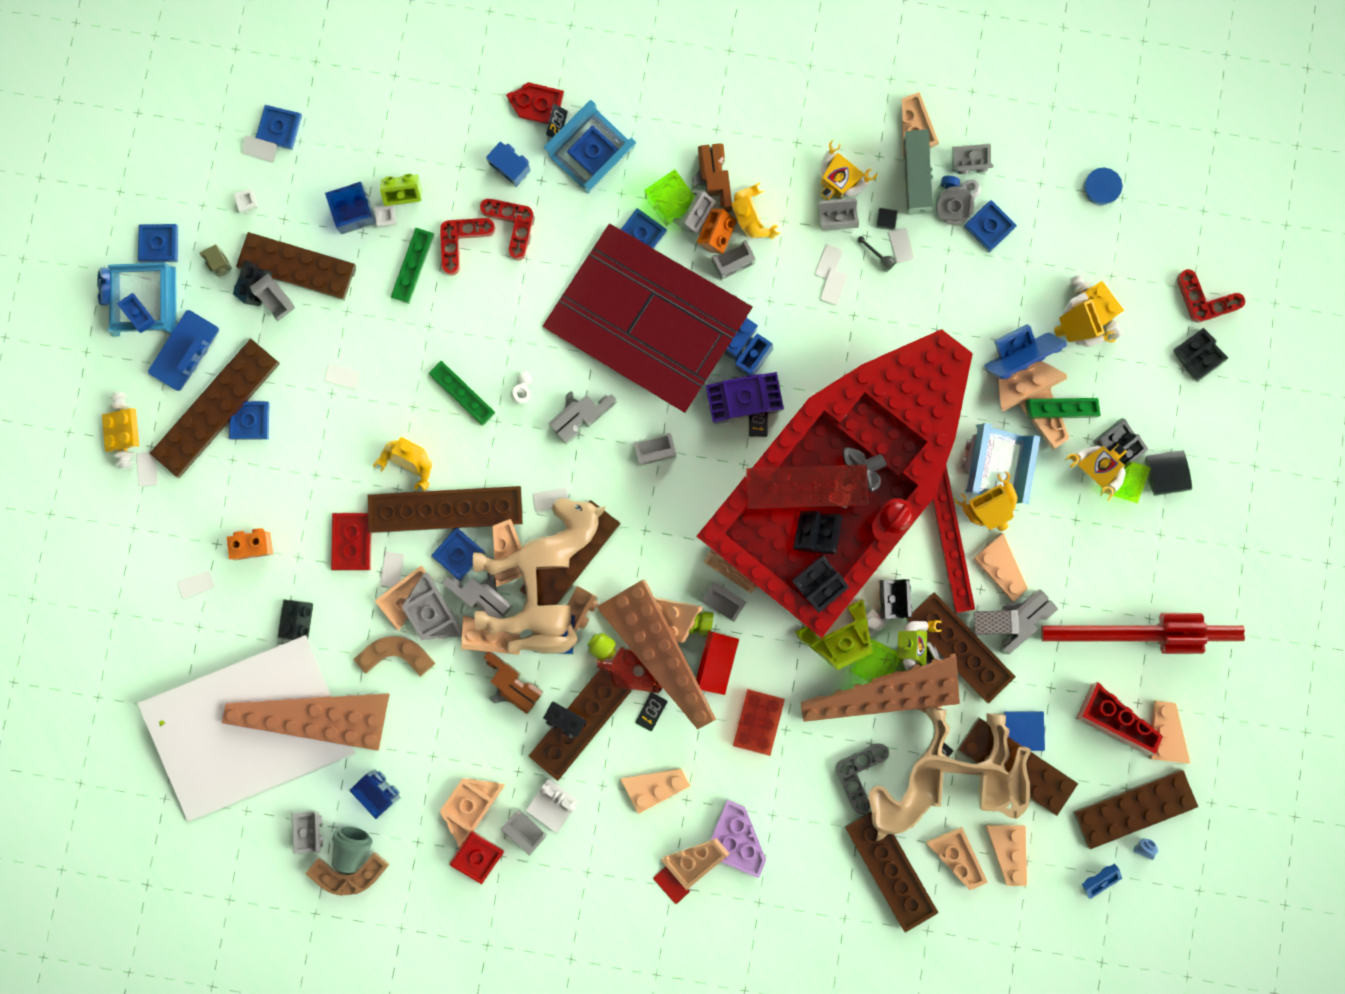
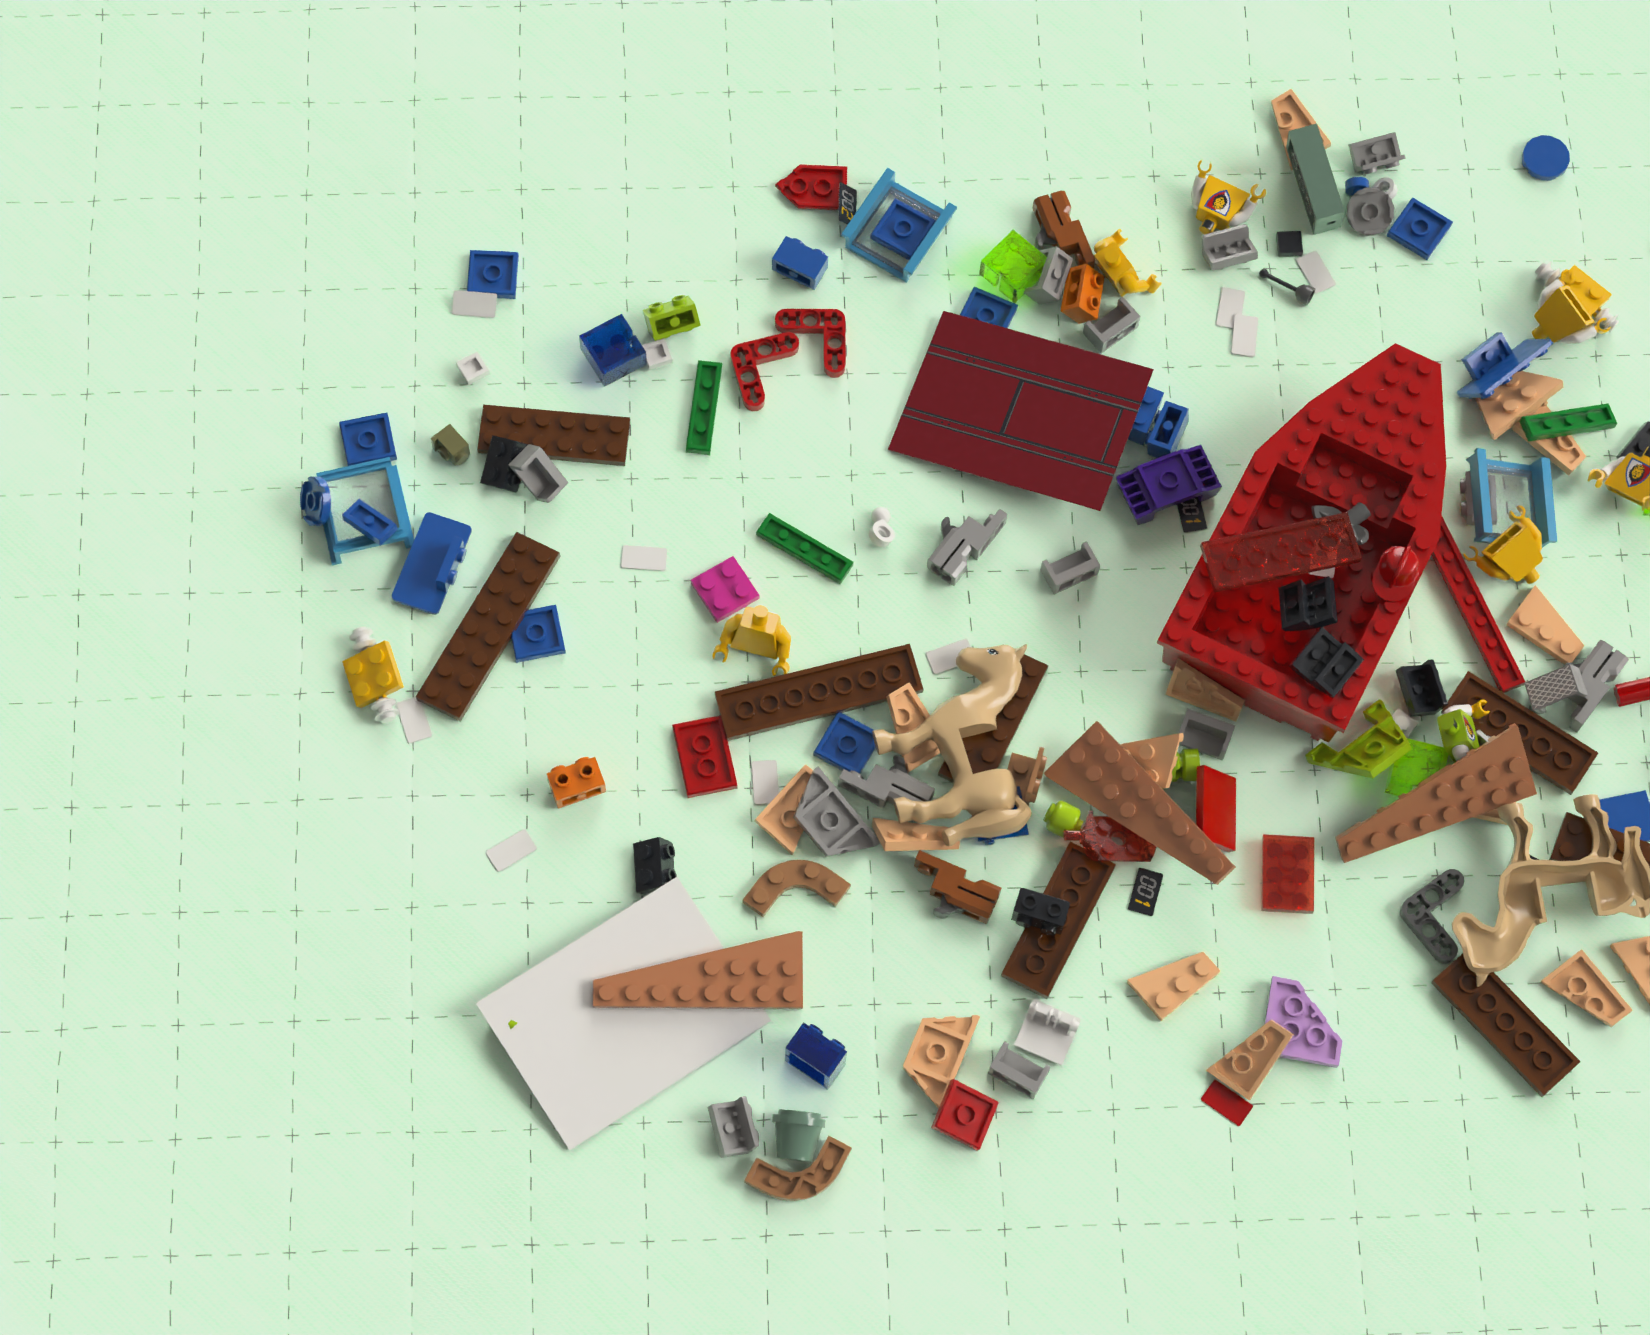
camera: 15 degrees left, 15 degrees down
none -> dark pink plate [691,556,760,623]

